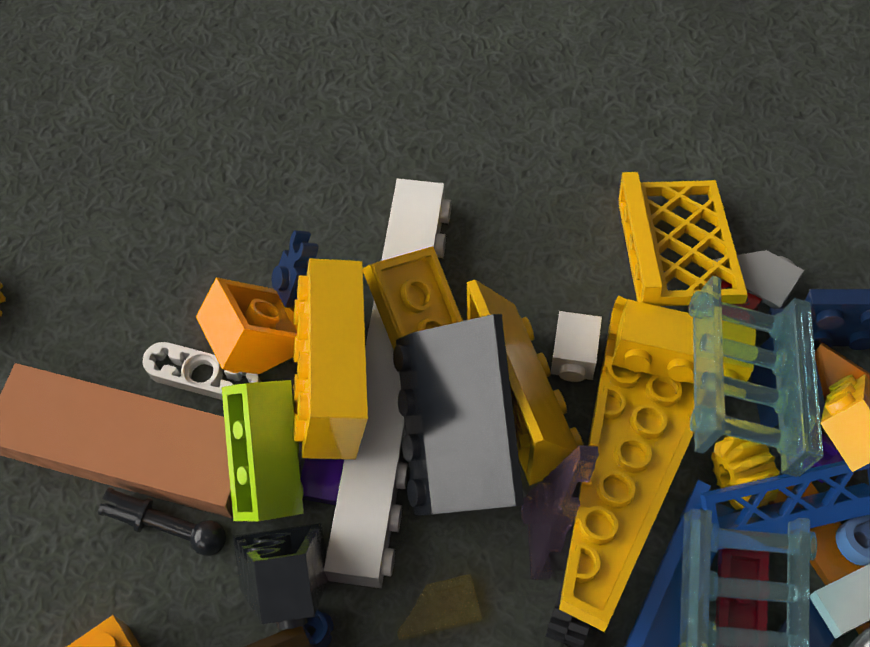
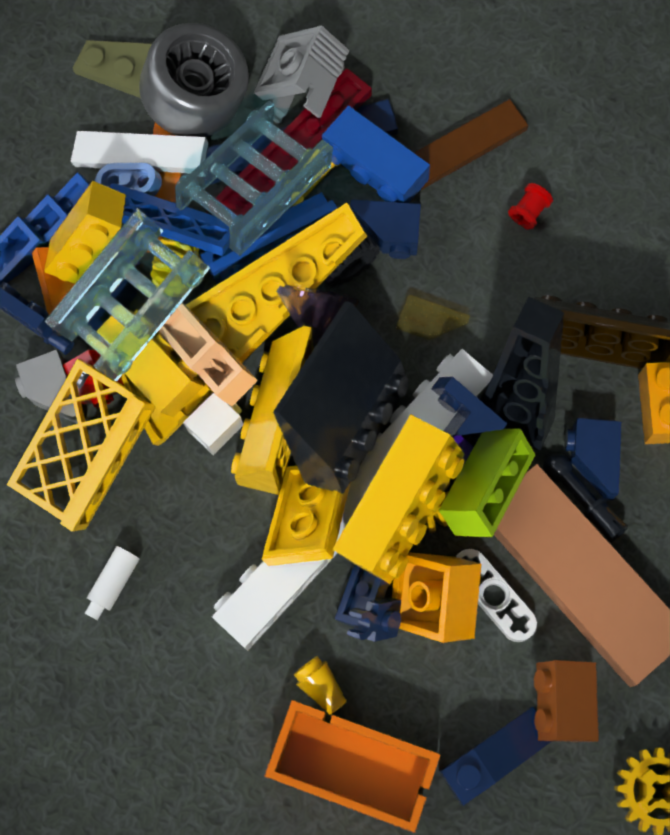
camera: 145 degrees left, 10 degrees up
none -> white cylinder [85,546,140,620]
none -> light nougat slope [154,300,258,407]
none -> orange piece [265,700,440,833]
none -> yellow cone [294,656,347,715]
none -> dark blue slope [431,376,507,436]
none -> dark blue slope [438,707,552,806]
none -> dark orange brick [534,660,599,742]
none -> dark blue slope [565,418,622,501]

